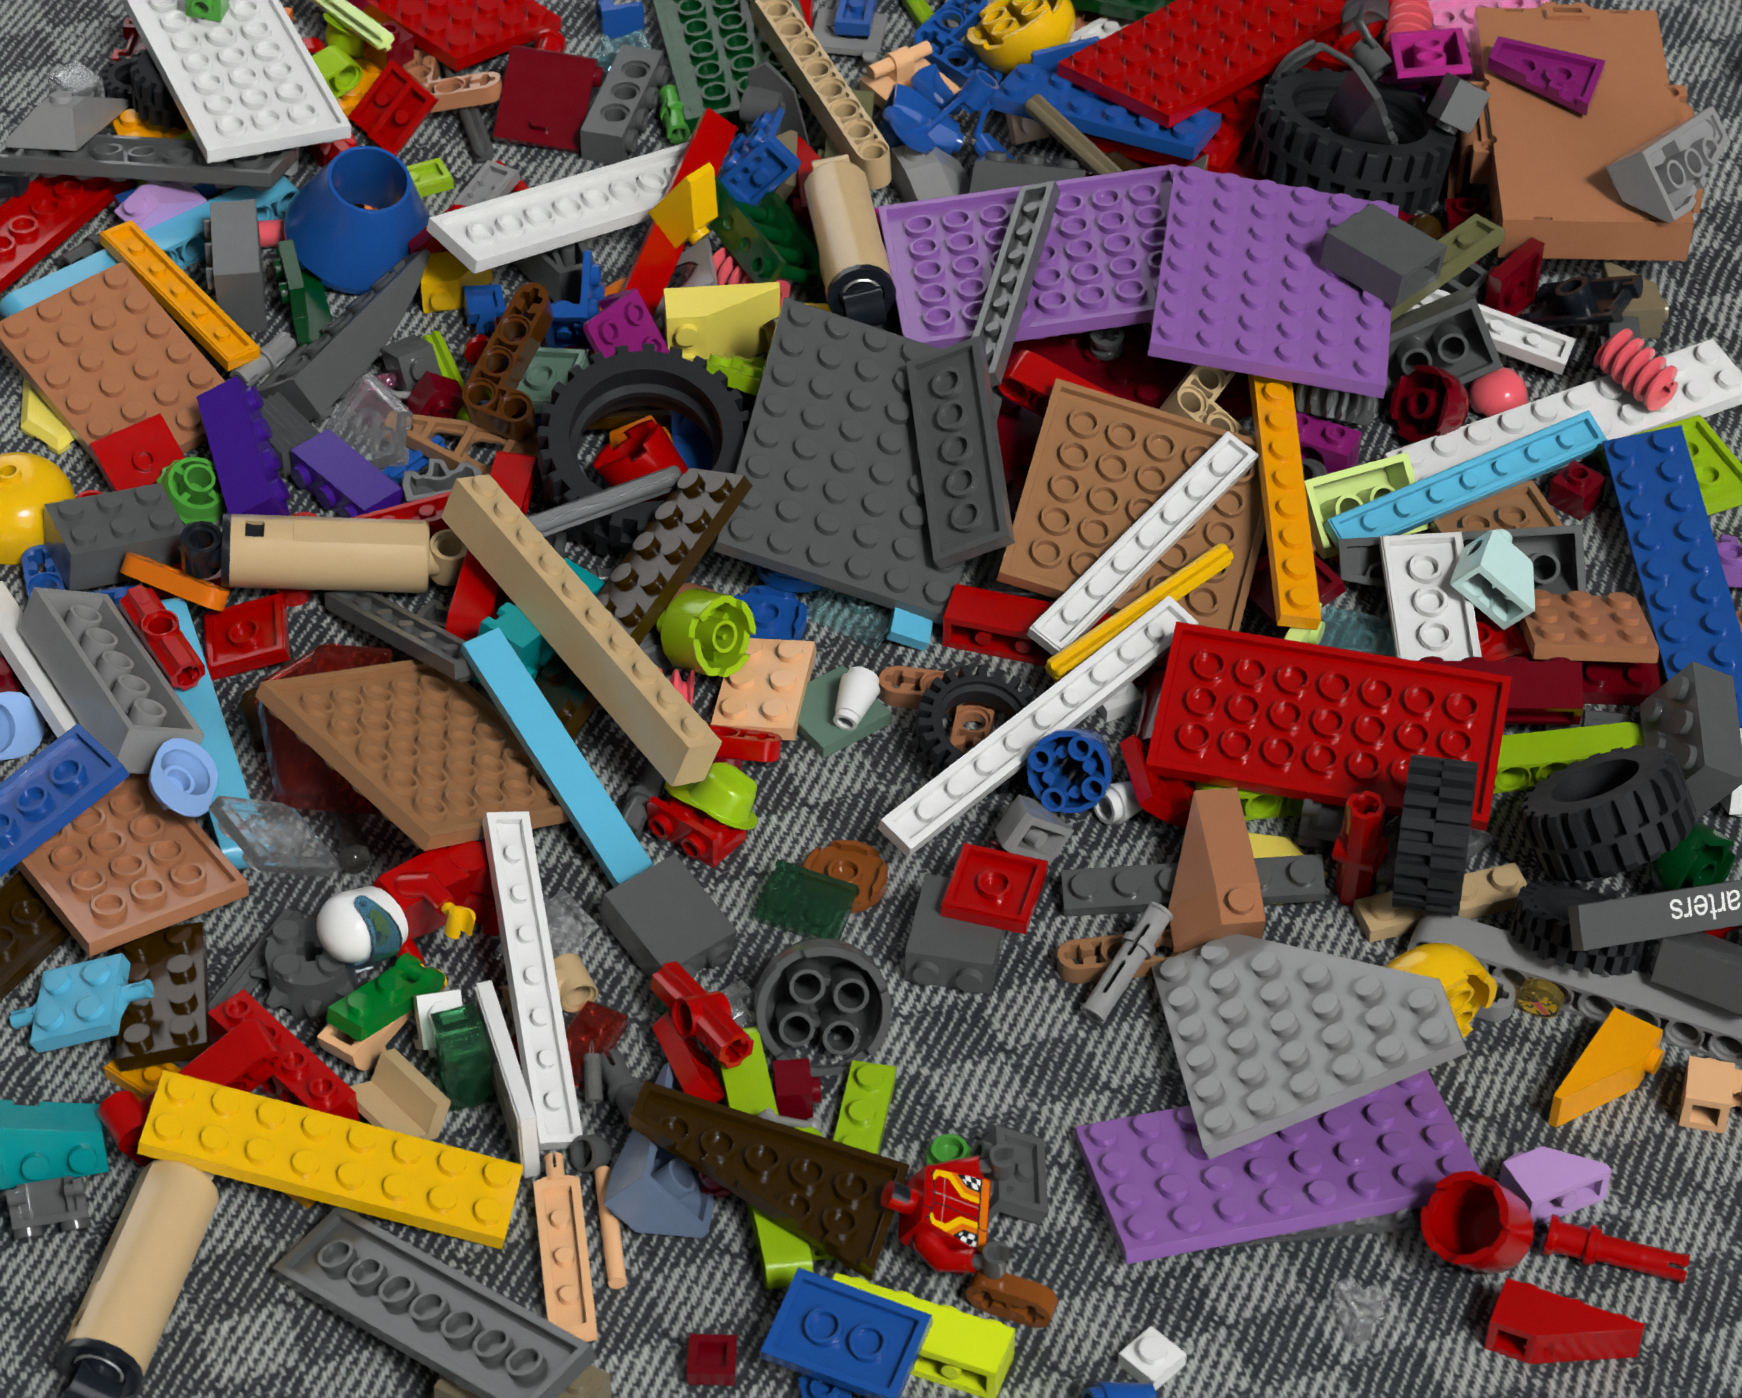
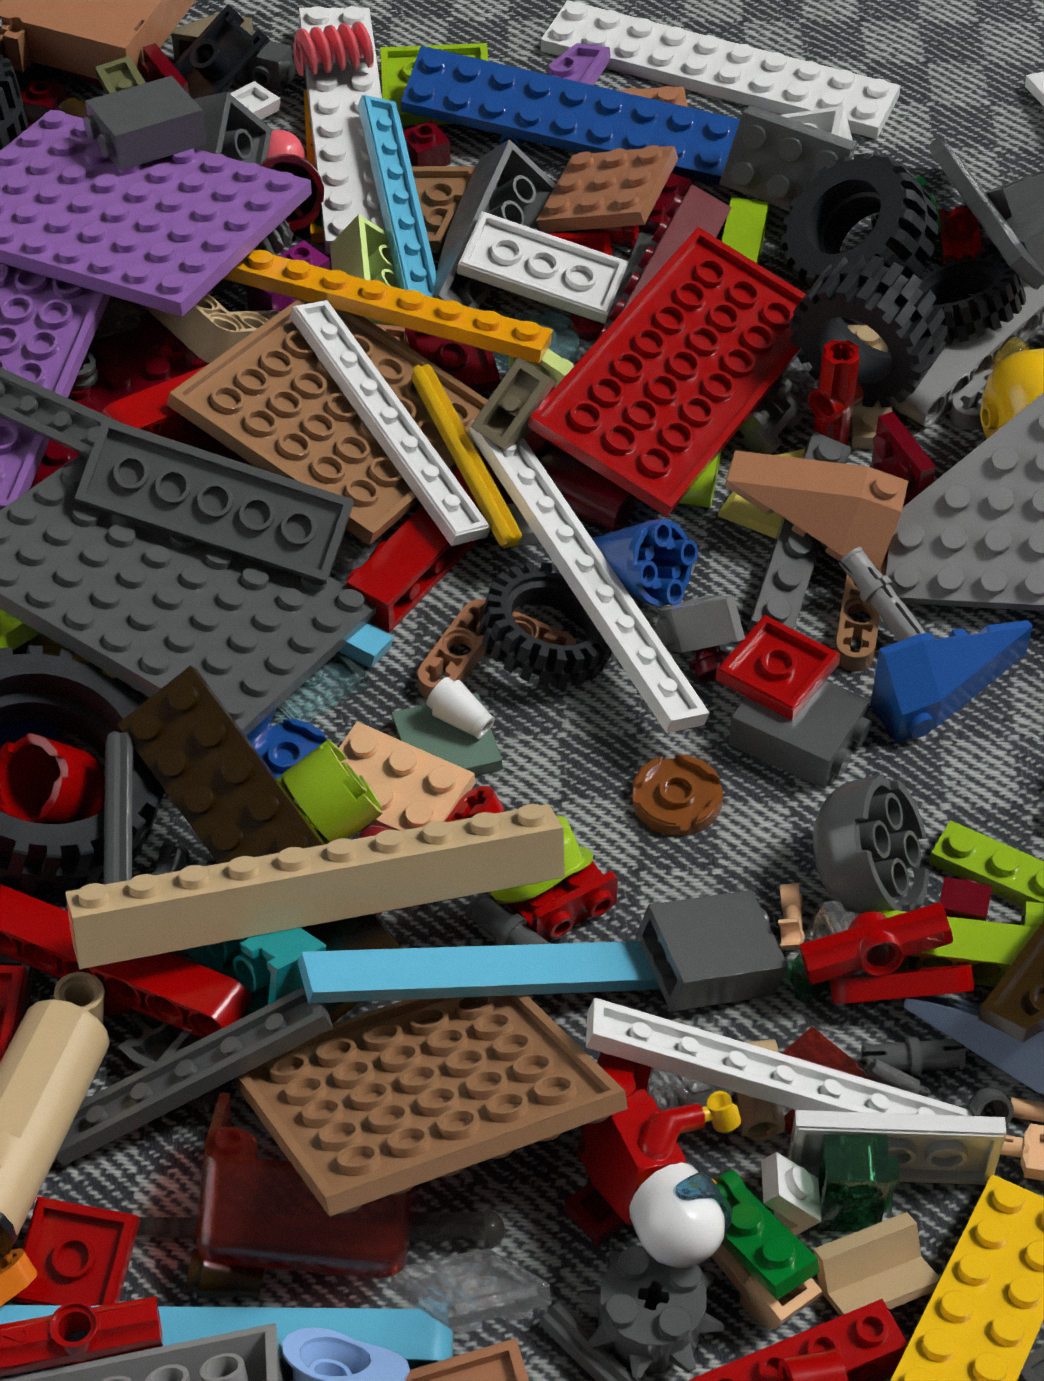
camera: 70 degrees left, 5 degrees up
clear green plate [754,859,860,940] -> none
light grey hinge [759,1108,822,1131] -> none
red slope [1120,734,1196,829] -> none
light aqua torso [1450,529,1535,630] -> none
none -> dark tan slope [470,357,555,451]
none -> light nougat arm [778,883,805,951]
none -> dark red plate [869,412,936,507]
none -> blue wedge [870,620,1033,743]

